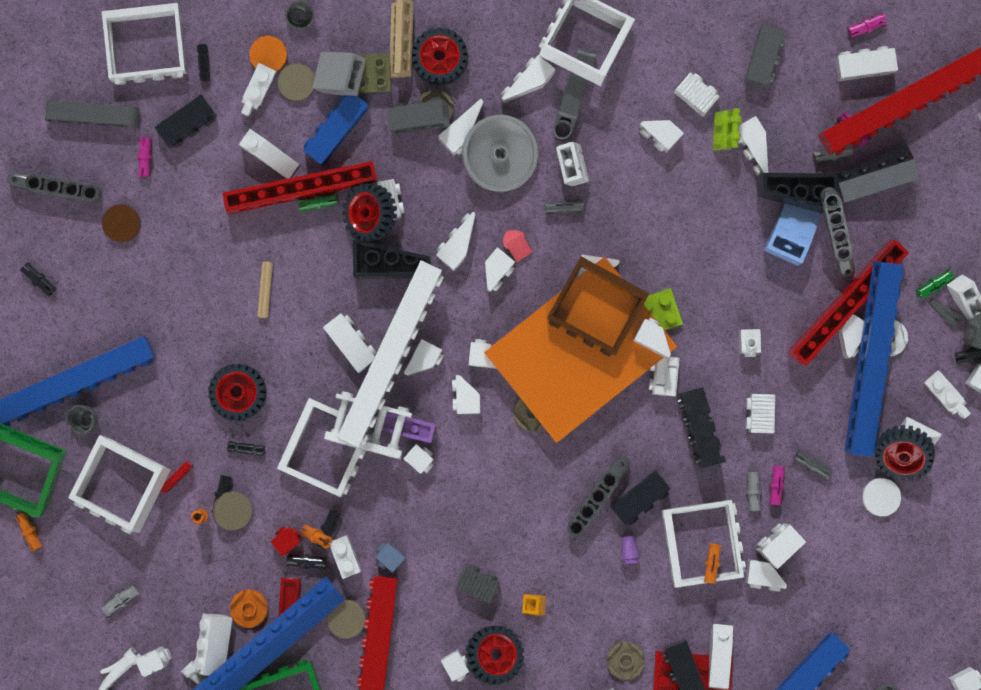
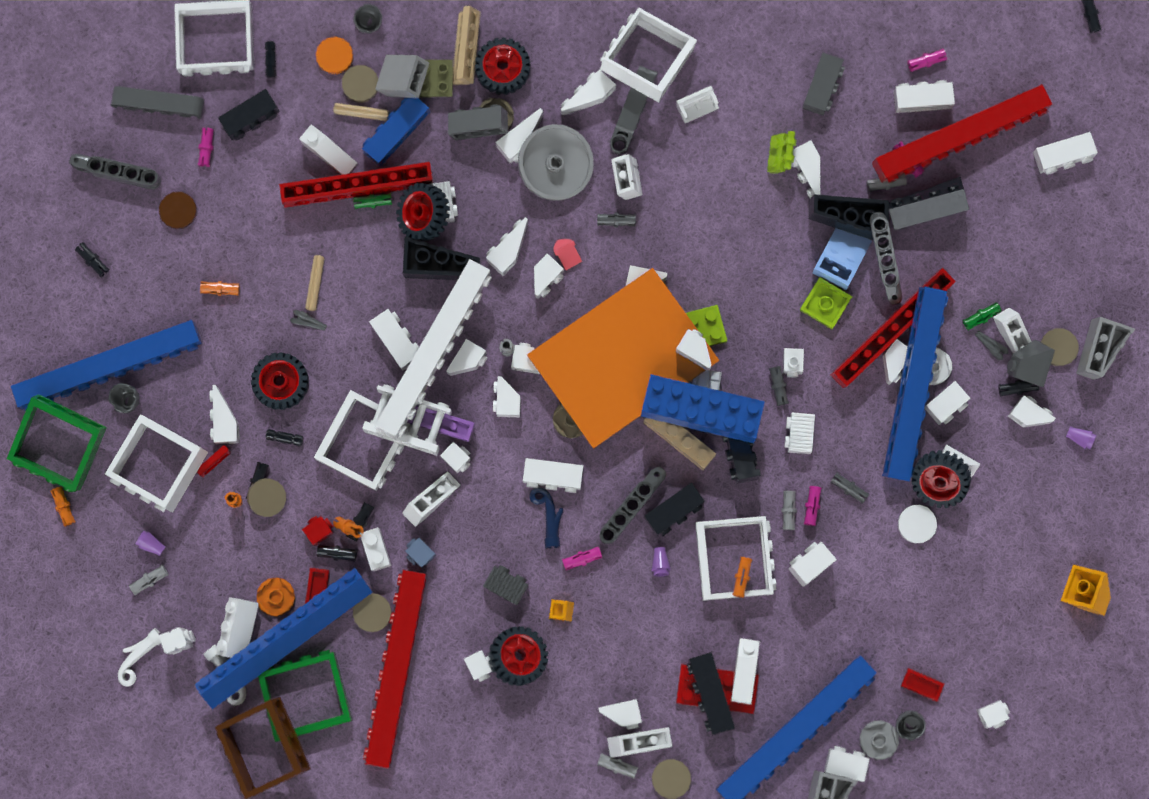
camera: 10 degrees right, 5 degrees down
white hinge [241,63,277,116] -> none
reddish brown window [547,256,649,357] -> none
dark tan tile [606,641,645,680] -> none
white slope [639,120,684,153] -> none
white brick [674,73,720,116] -> none
white slope [745,559,787,591] -> none
white hinge [924,370,971,419] -> none
none -> medium lavender cone [135,531,166,556]
none -> orange pin [200,281,240,296]
none -> white slope [210,385,240,444]
none -> dark grey piece [290,310,327,331]
none -> tan axle [333,103,389,121]
none -> white slope [402,471,460,527]
none -> light grey pin [499,339,515,357]
none -> white brick [523,458,583,493]
none -> dark blue plant [529,487,563,549]
none -> dark pink pin [562,547,602,571]
none -> blue brick [641,374,765,443]
none -> tan brick [644,418,716,471]
none -> white hinge [676,86,719,123]
none -> dark grey pin [769,366,789,406]
none -> lime plate [800,277,852,330]
none -> red tile [901,668,944,702]
none -> white brick [924,381,970,425]

